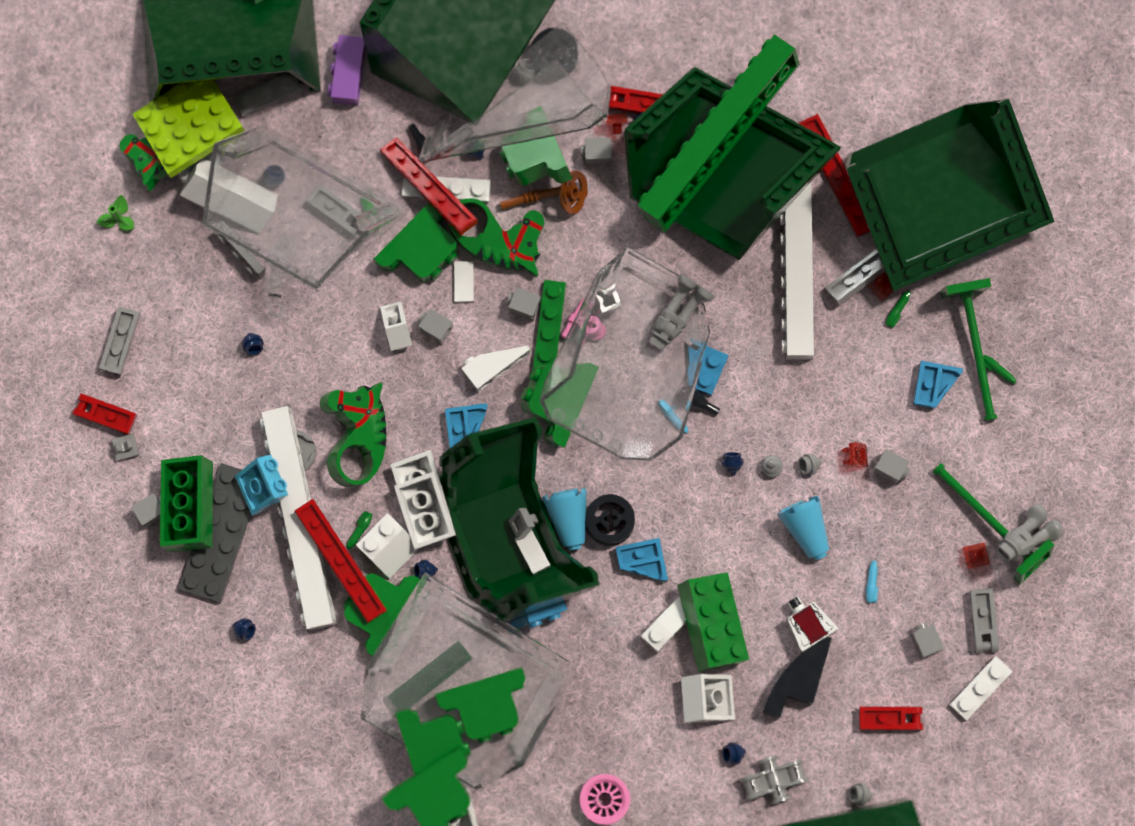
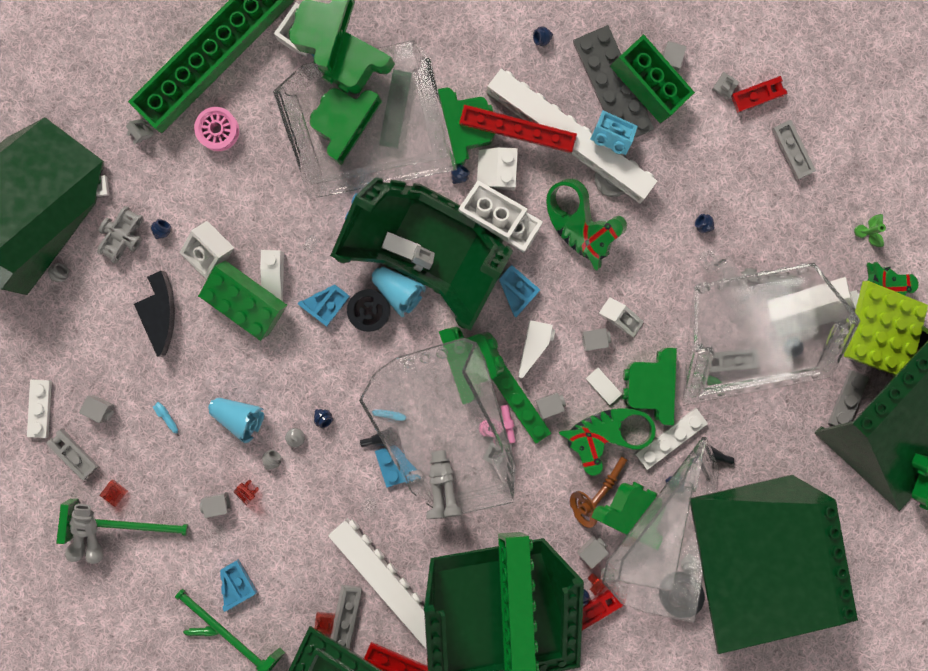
camera: 135 degrees right, 10 degrees up
medium lavender brick [328,35,366,105] -> none
green piece [346,511,373,549] -> none
red tile [380,137,478,235] -> none
torso [786,596,838,653] -> none
red plate [859,706,923,730] -> none
green piece [886,291,911,328] -> none

